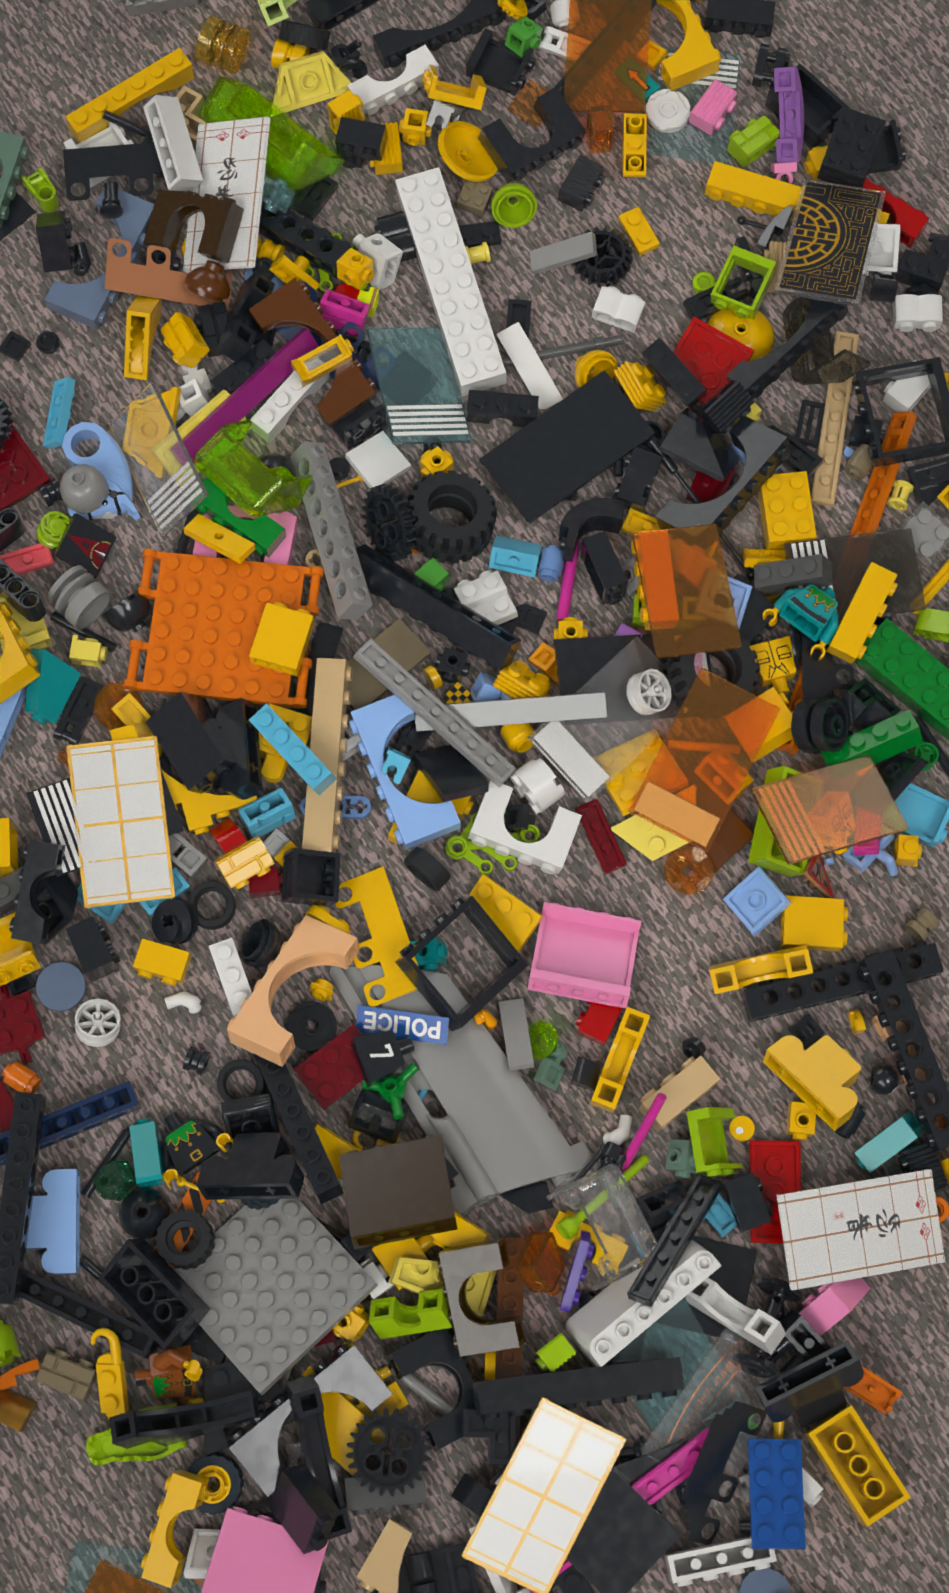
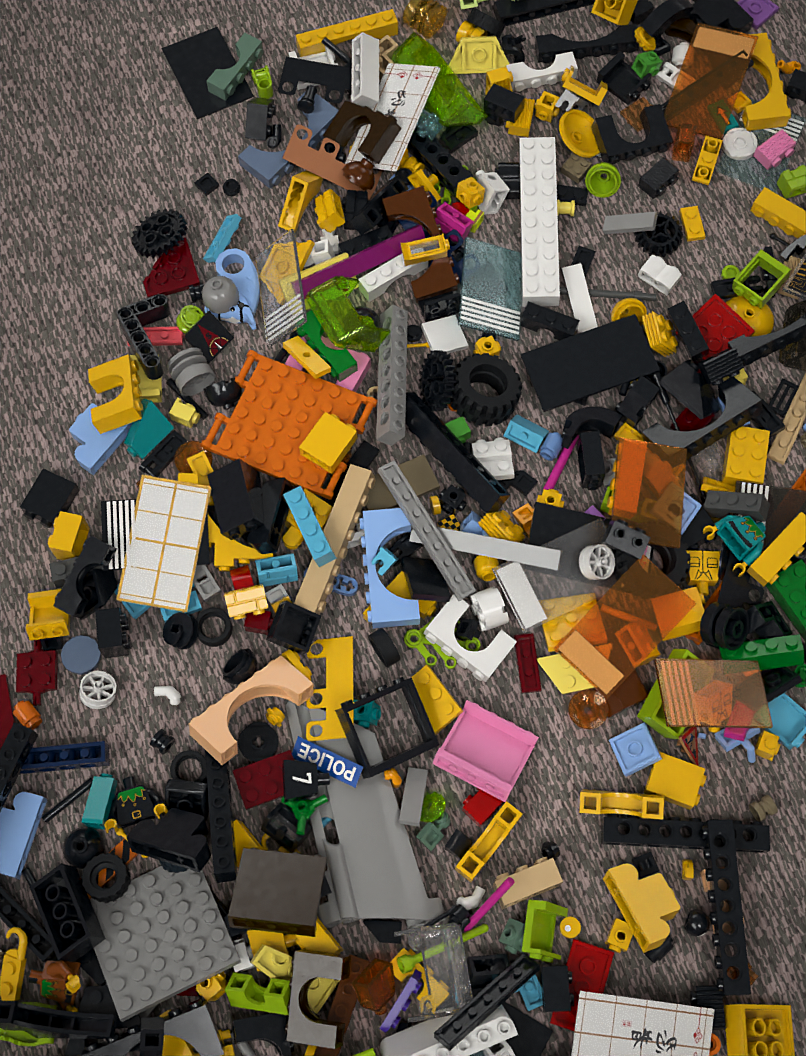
camera: 20 degrees right, 5 degrees down
clear green brick [92,1160,137,1201] -> none
yellow brick [133,938,192,987] -> none
white arch [209,938,252,1018] -> none
teal slope [854,1110,925,1173] -> none
none -> black brick [600,519,651,559]

